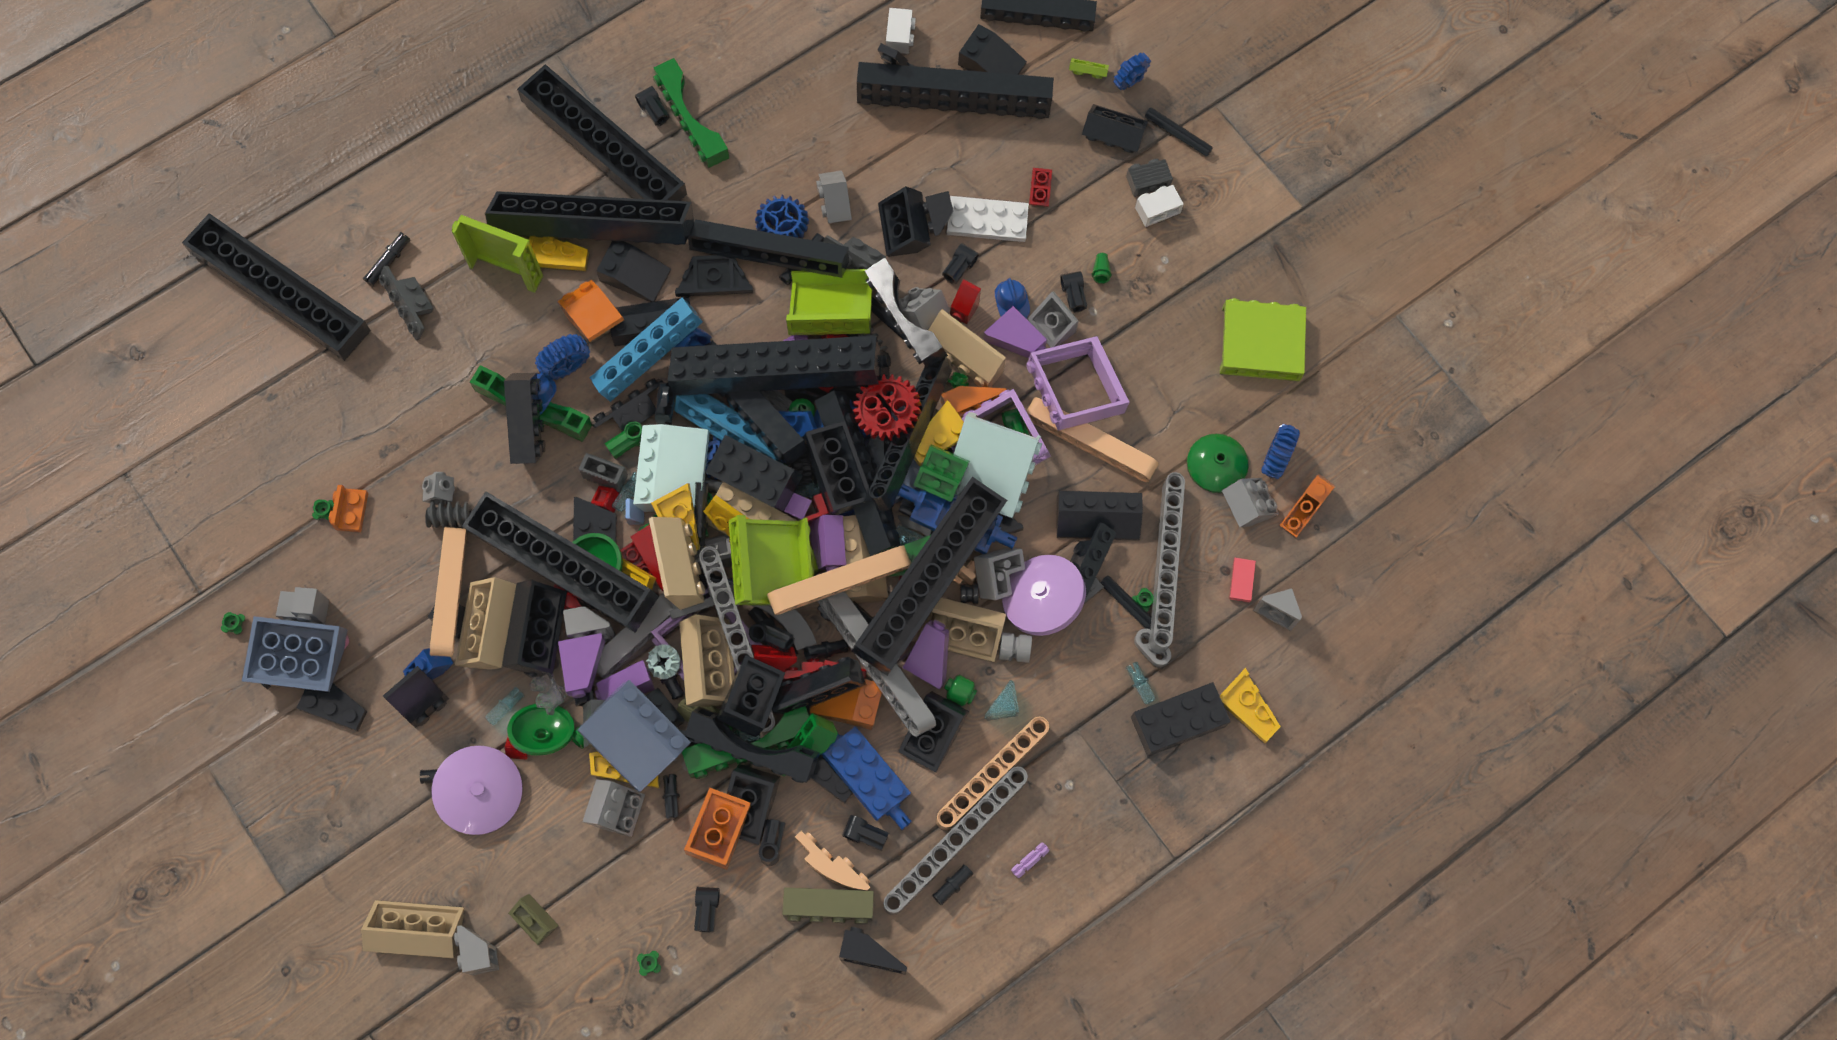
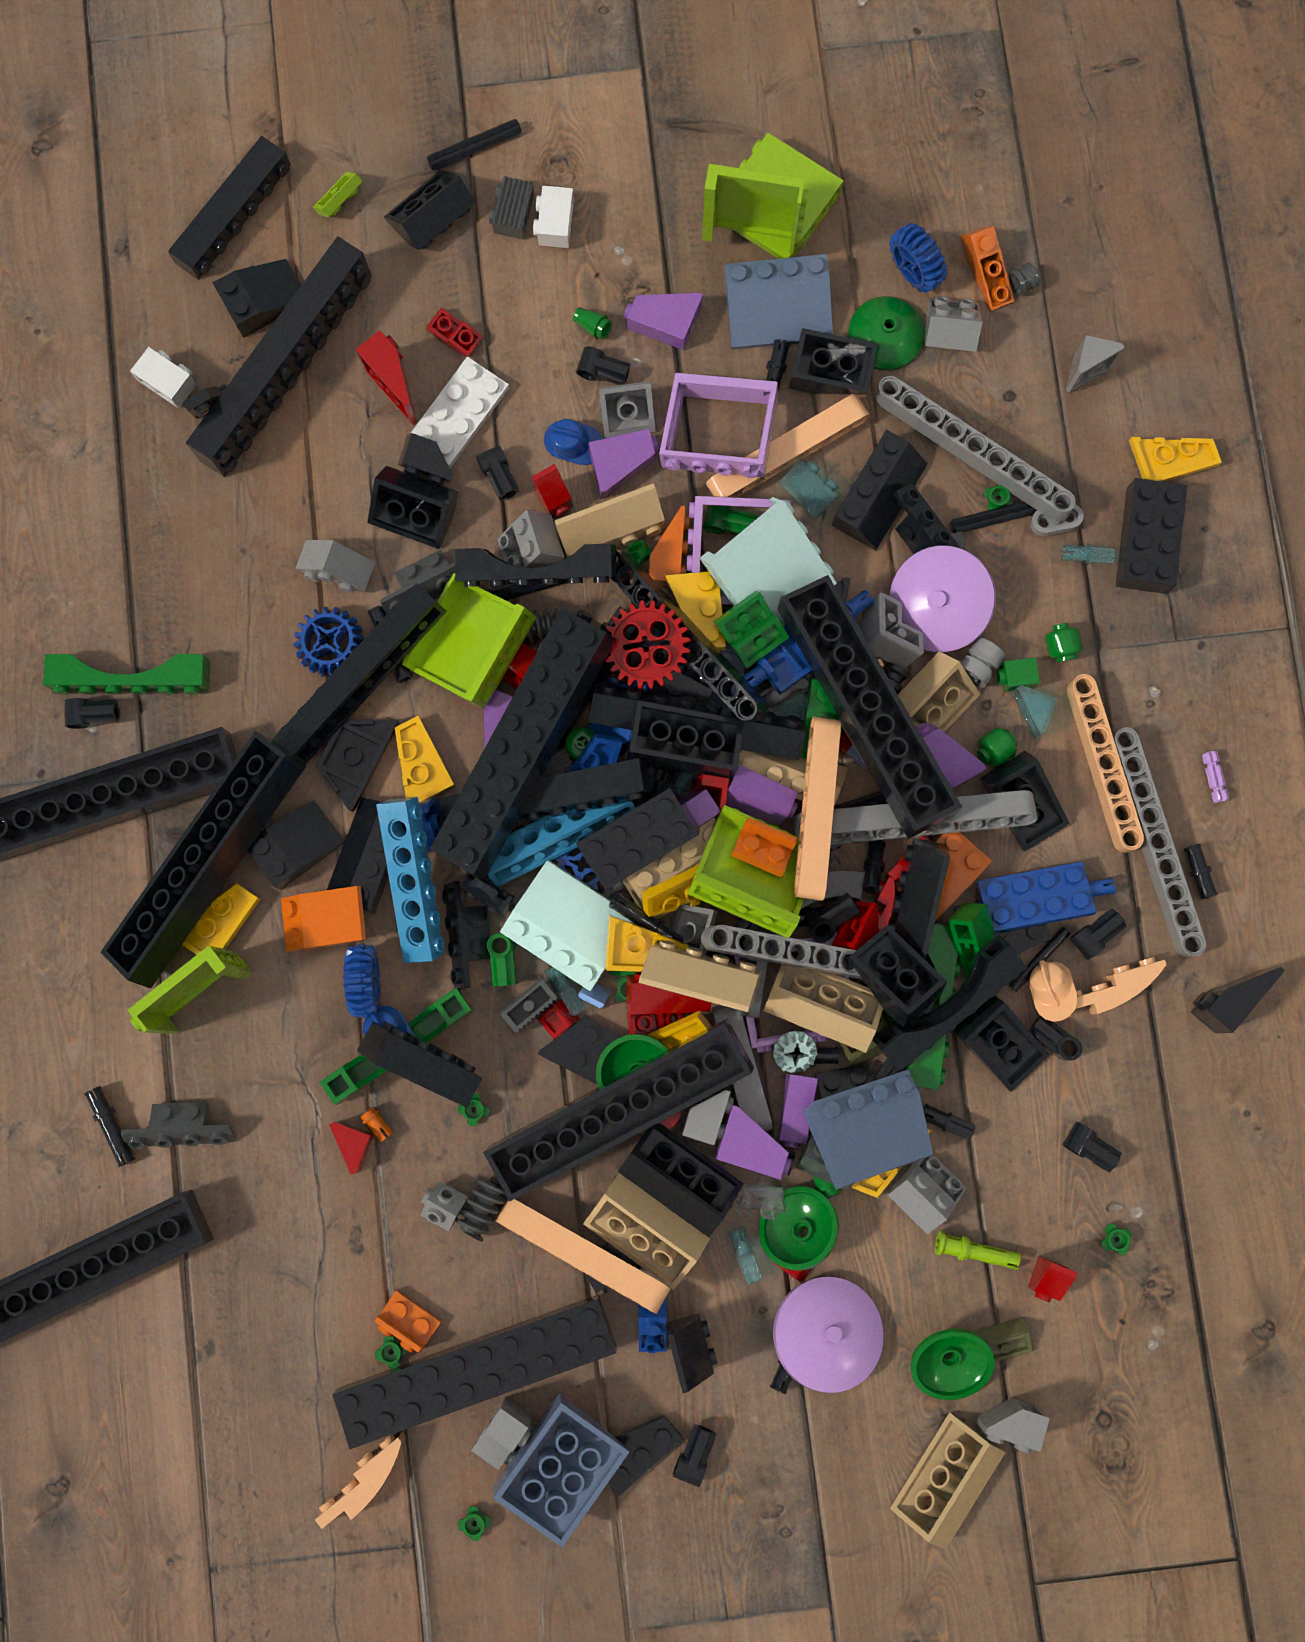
camera: 55 degrees left, 10 degrees up
orange slope [684,787,751,870] -> none
olive brick [782,887,874,924] -> none
blue gear [1113,53,1151,90] -> none
coral tile [1229,558,1256,603] -> none
none -> light nougat slope [315,1432,405,1529]
none -> red slope [329,1121,374,1175]
none -> black brick [332,1294,617,1449]
none -> red slope [356,330,417,425]
none -> orange pin [361,1107,394,1143]
none -> yellow wing [395,716,455,802]
none -> green plate [458,1094,490,1126]
none -> medium lavender slope [624,293,703,350]
none -> black piece [672,1424,716,1487]
none -> lime panel [702,164,809,254]
none -> sand blue slope [724,254,833,349]
none -> orange bracket [731,817,798,878]
none -> black pin [766,339,790,393]
none -> clear light blue bracket [779,459,842,518]
none -> black slope [789,328,878,395]
none -> green dish [910,1329,995,1400]
none -> lime pin [934,1230,1021,1270]
none -> green brick [997,657,1040,692]
none -> dark grey wheel [1009,263,1040,296]
none -> black bar [1009,927,1071,992]
none -> red slope [1028,1256,1078,1303]
none -> light nougat piece [1030,960,1078,1022]
none -> green head [1045,623,1083,663]

